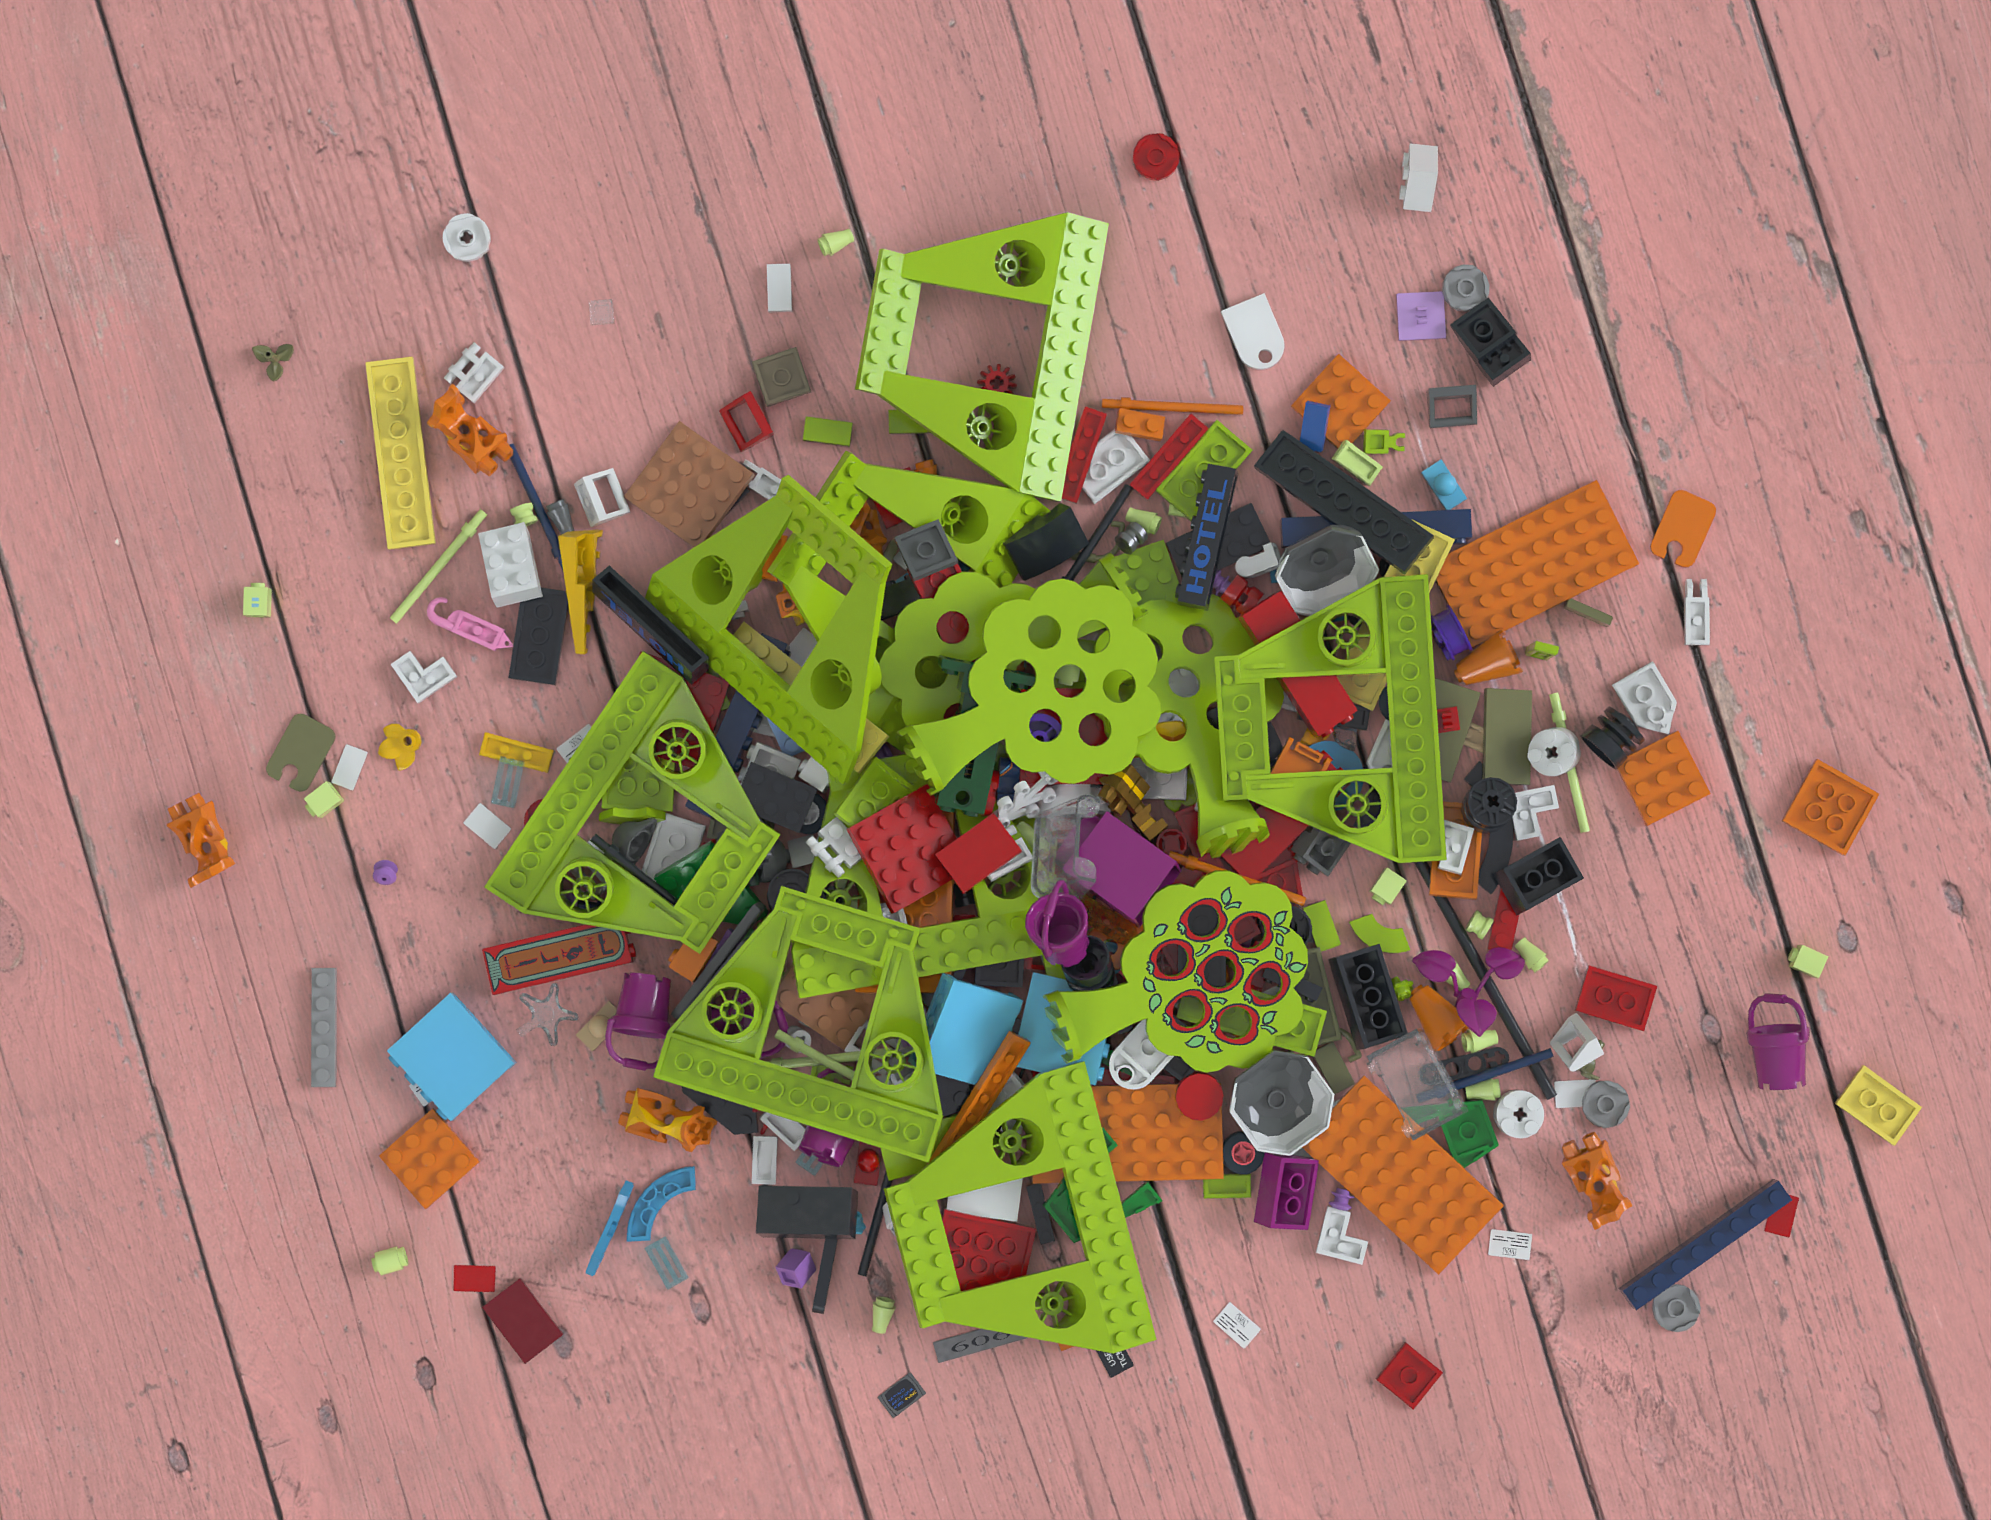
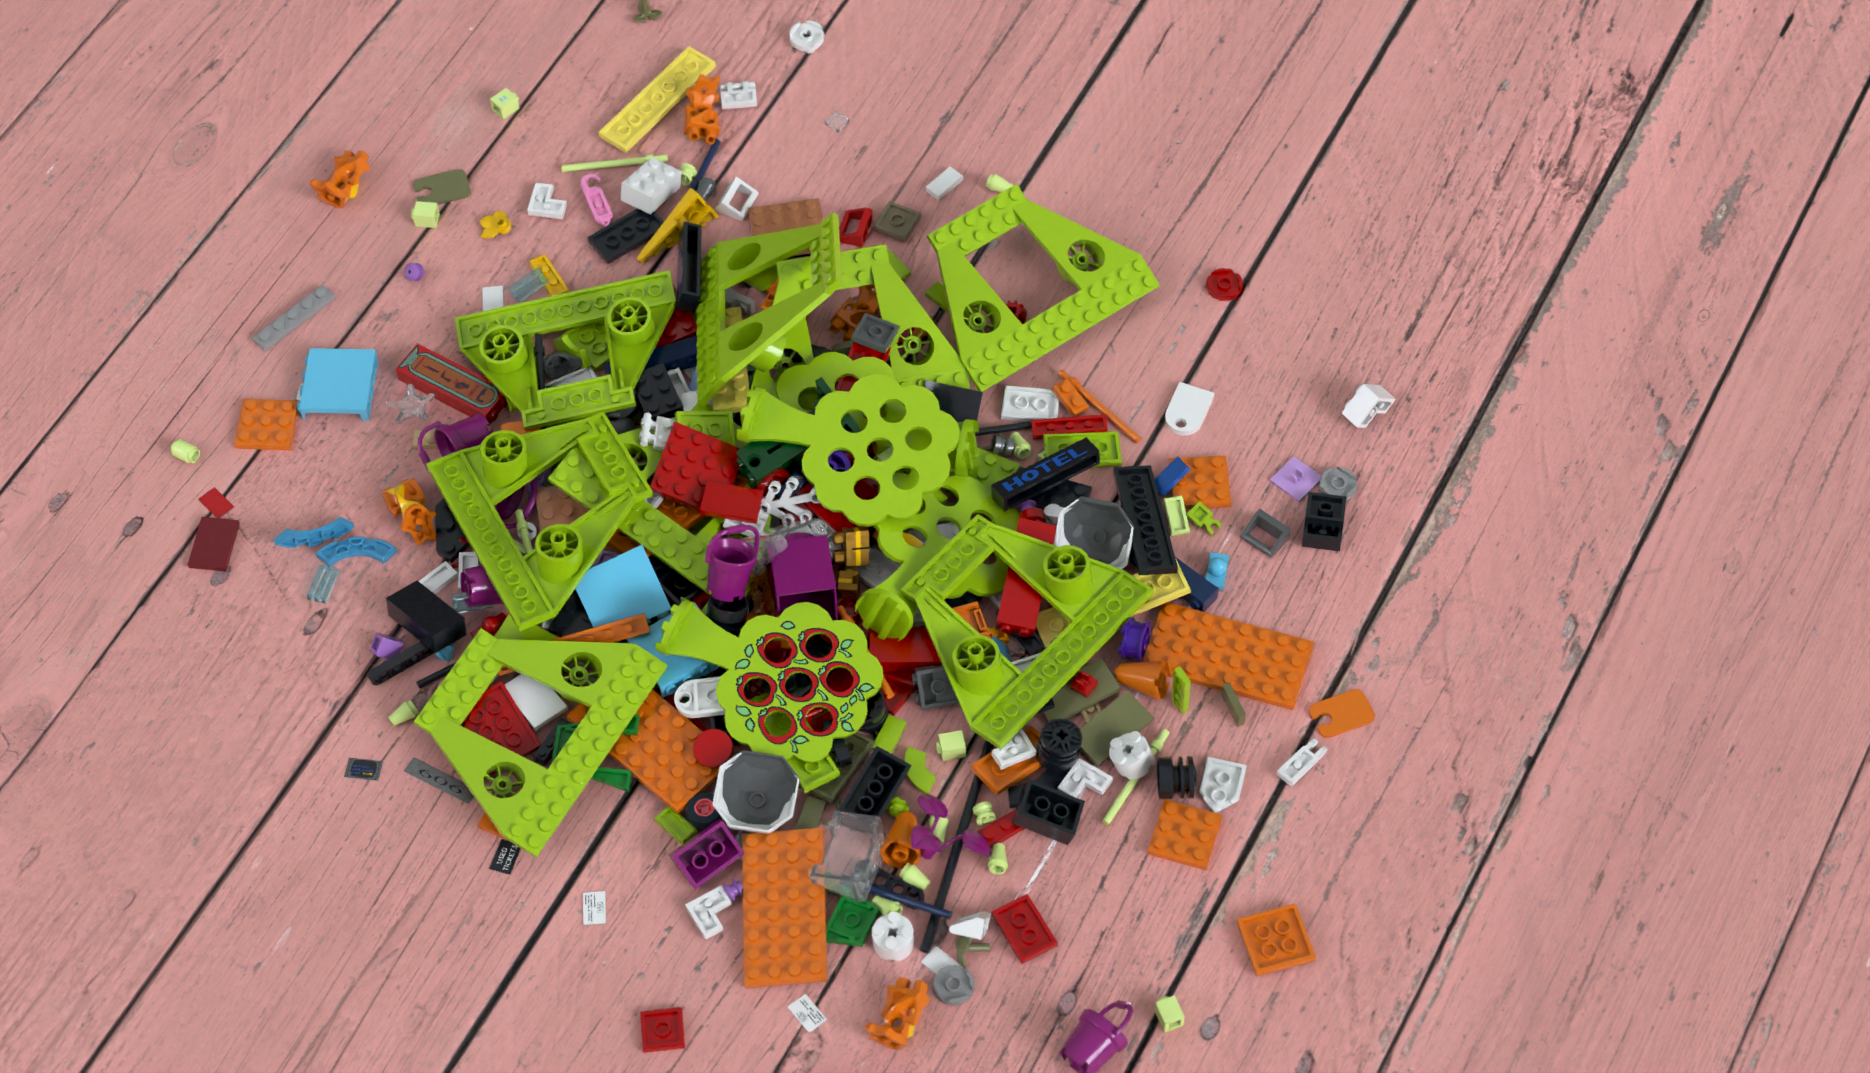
camera: 45 degrees right, 30 degrees down
white sticker [331,744,368,791] -> none
red plate [1061,406,1107,504] -> none

